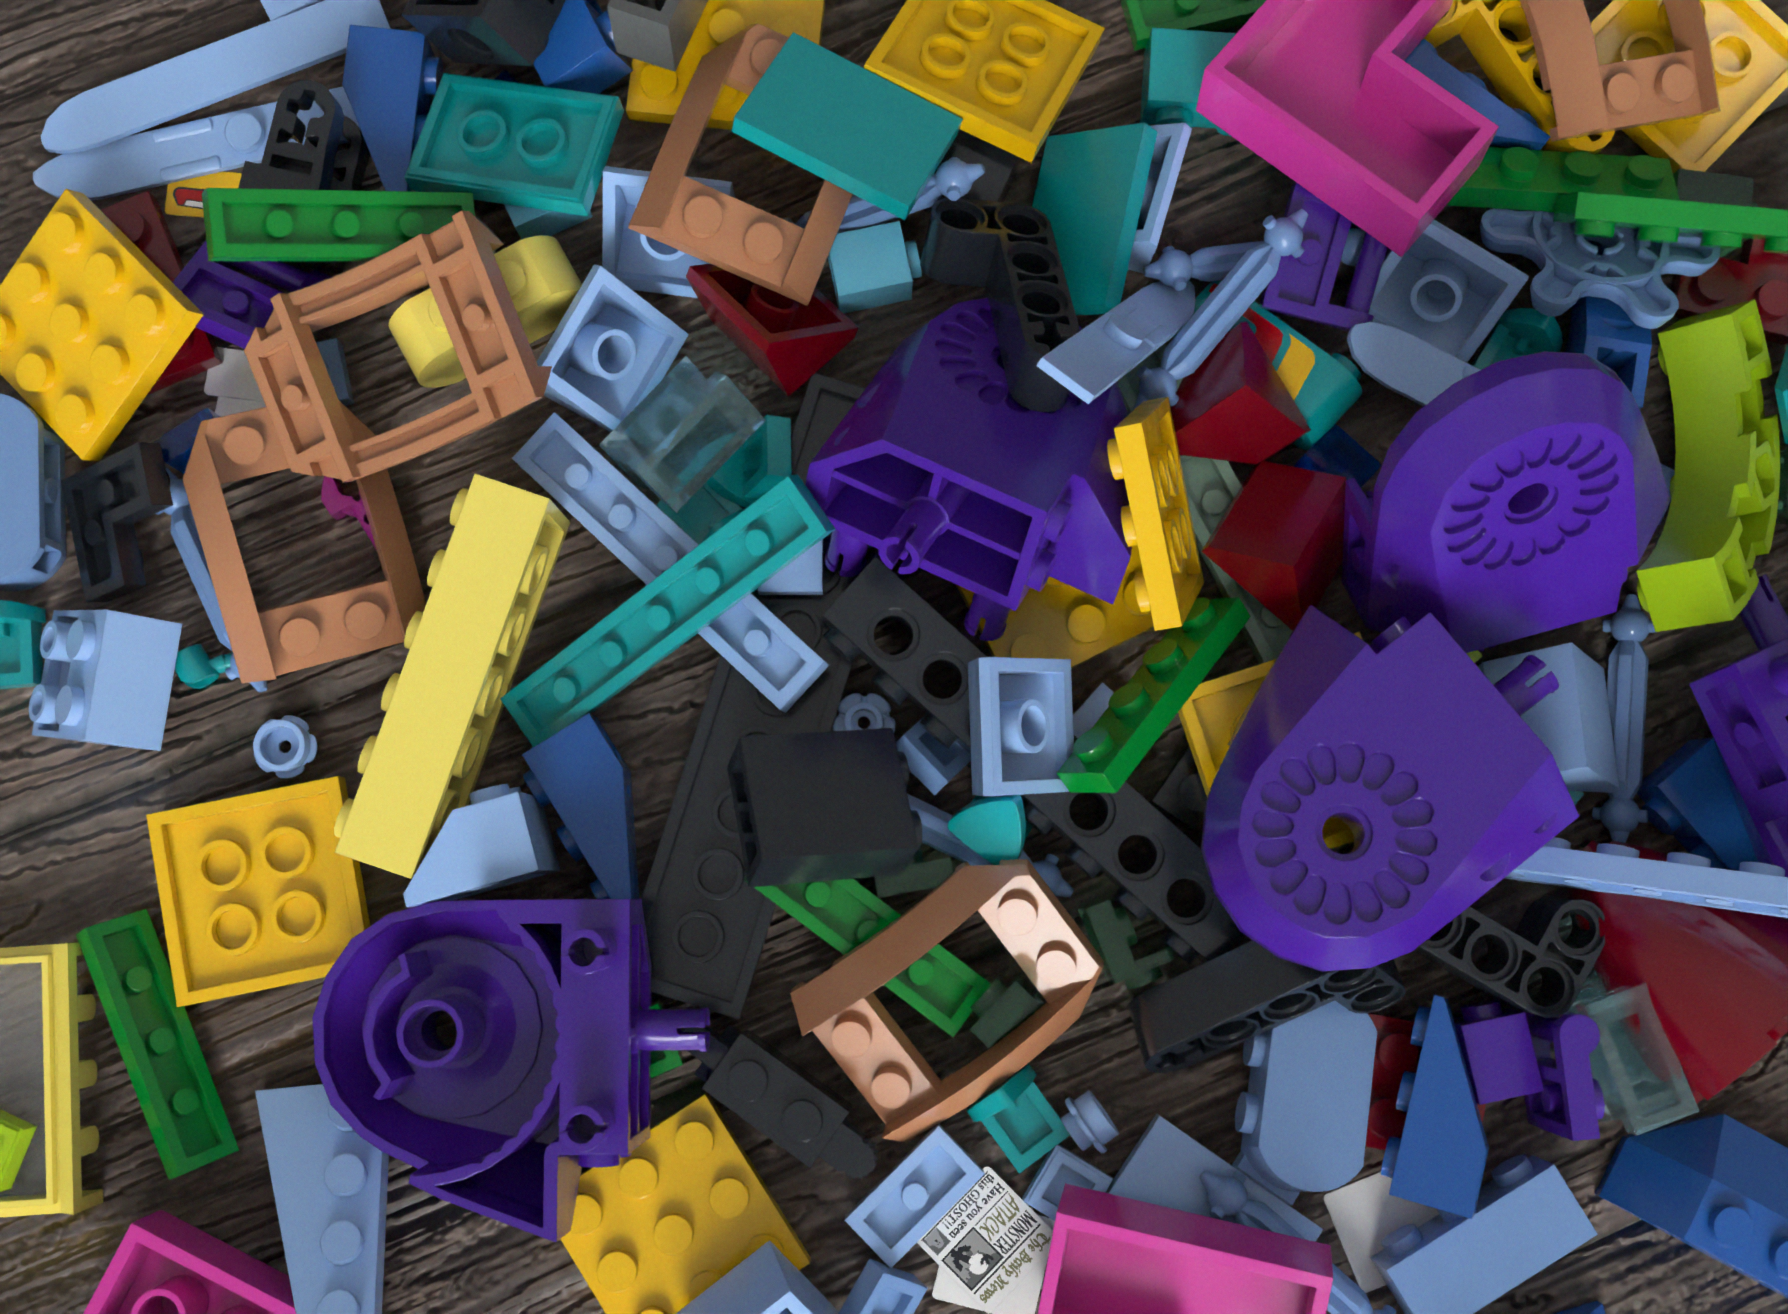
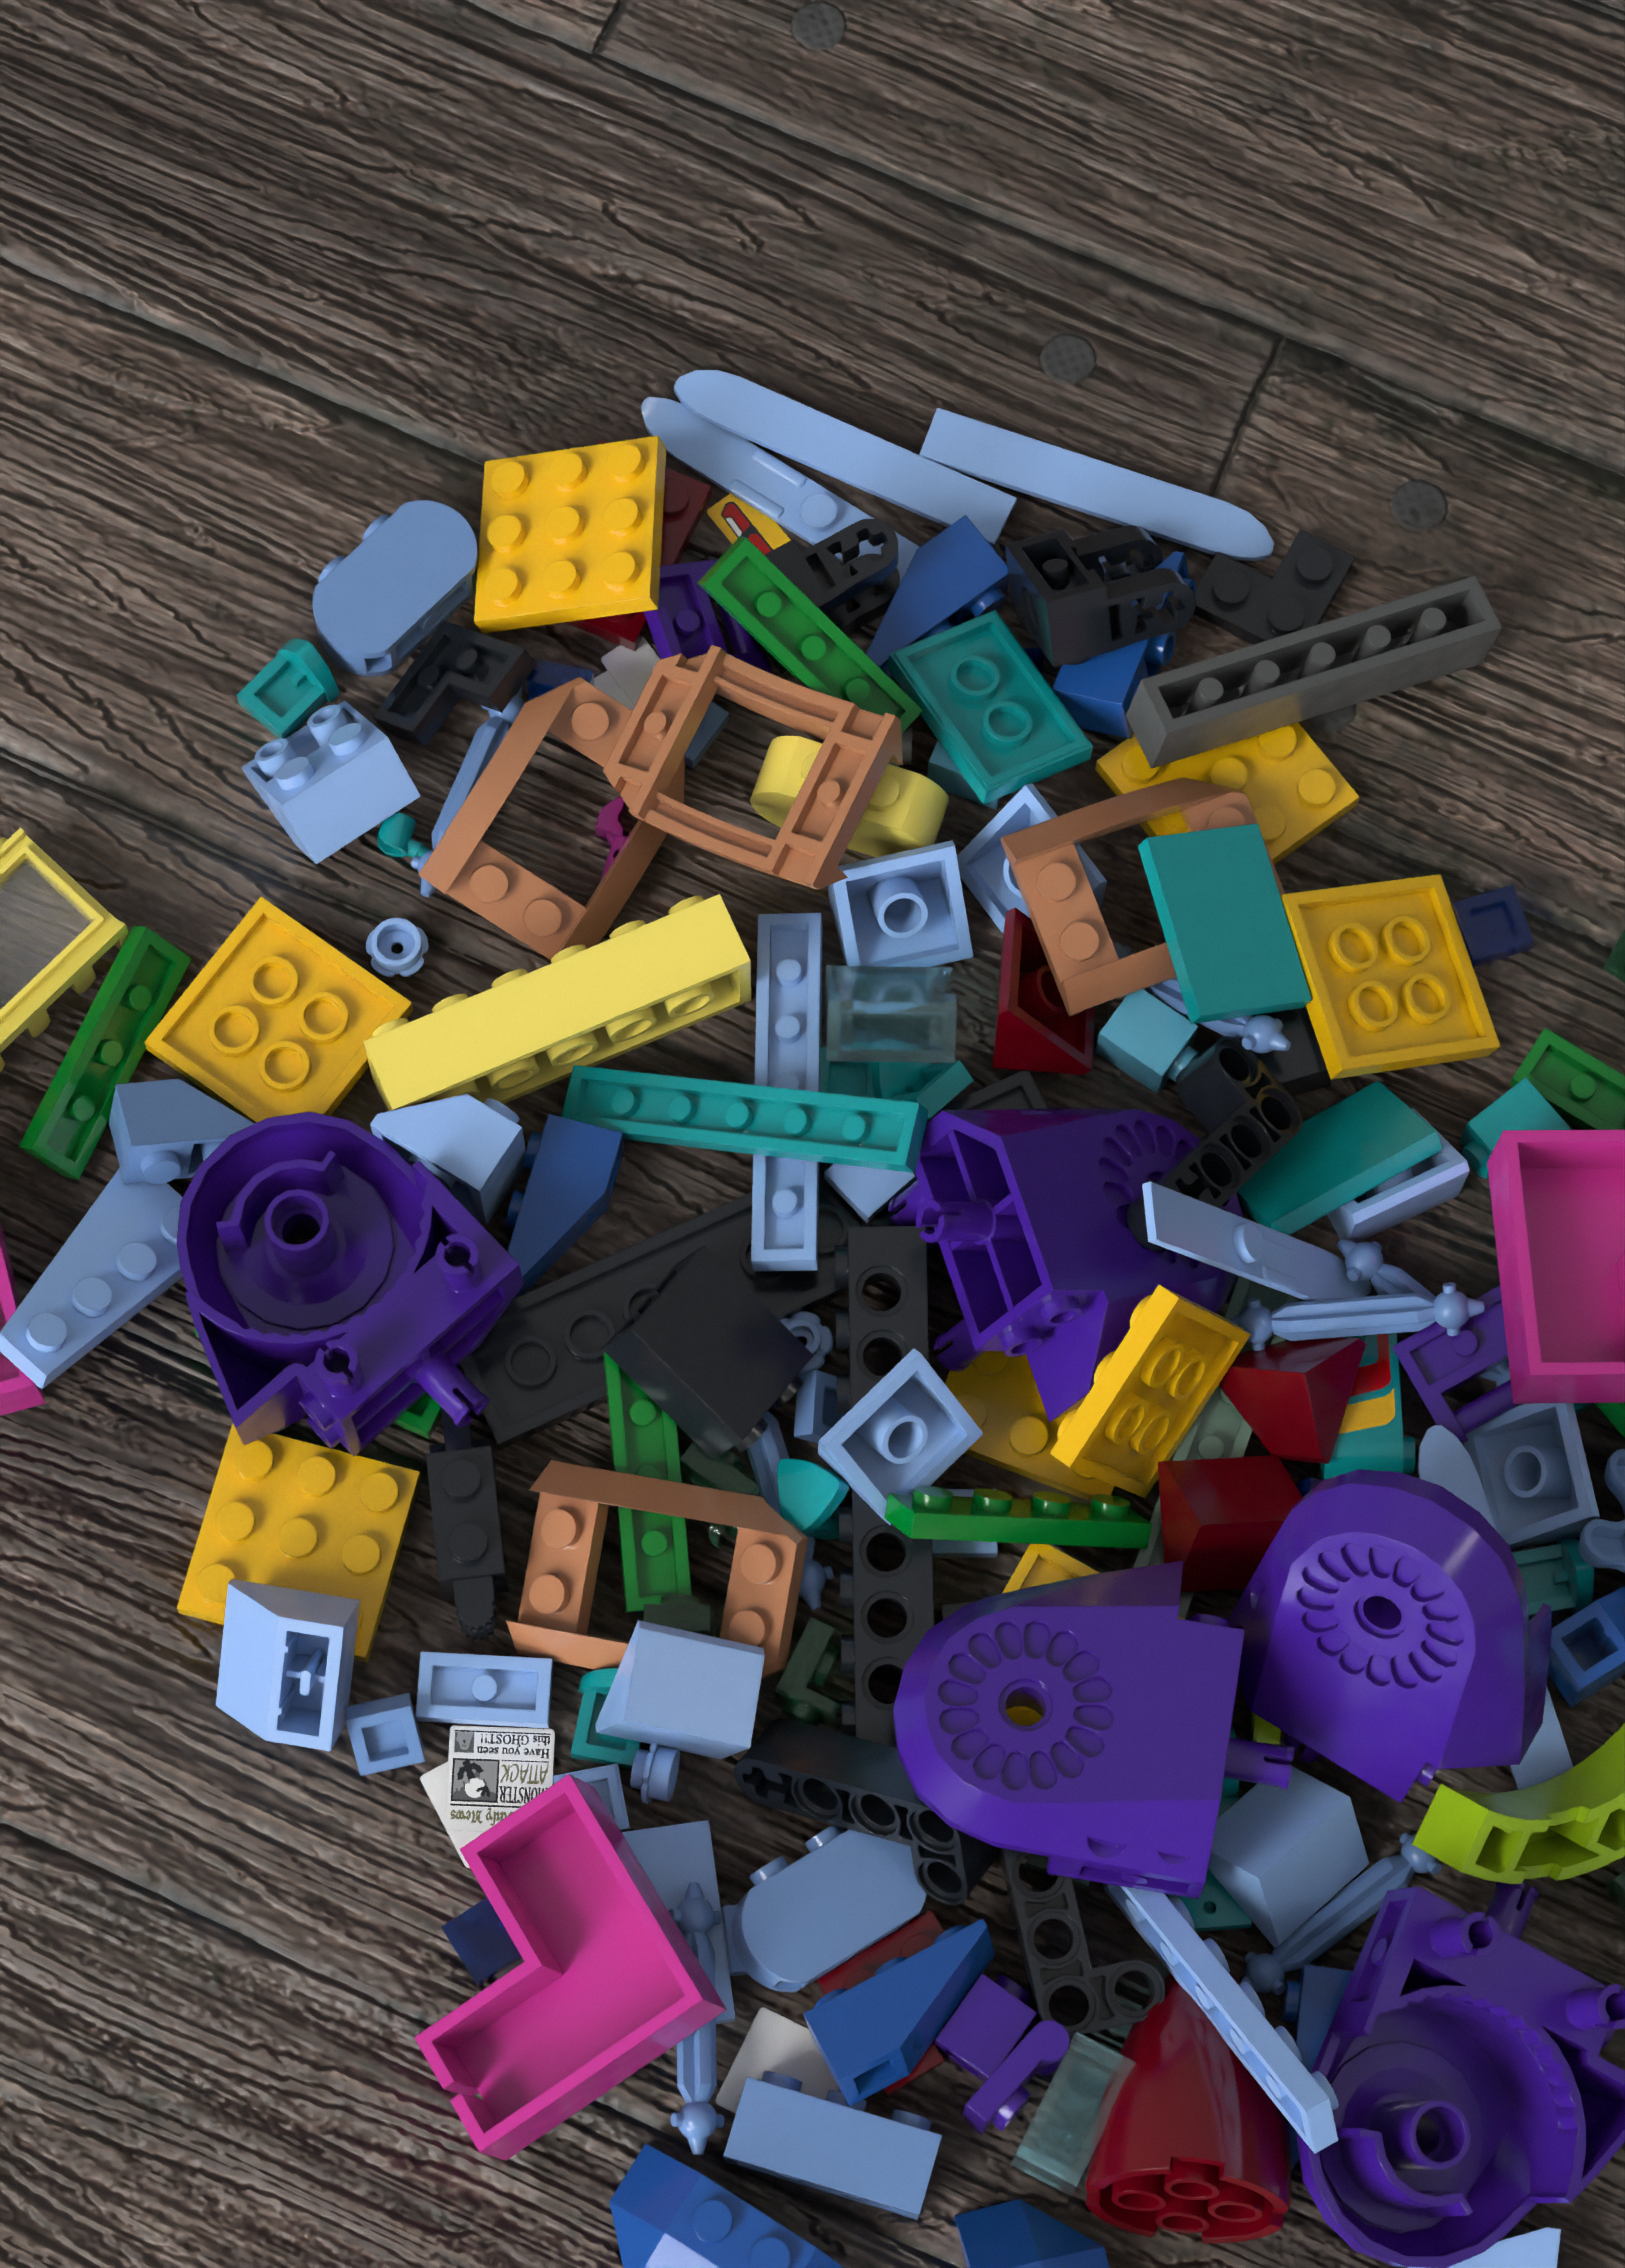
camera: 50 degrees right, 10 degrees down
none -> medium blue slope [109,1079,255,1184]
none -> light blue slope [595,1620,765,1759]

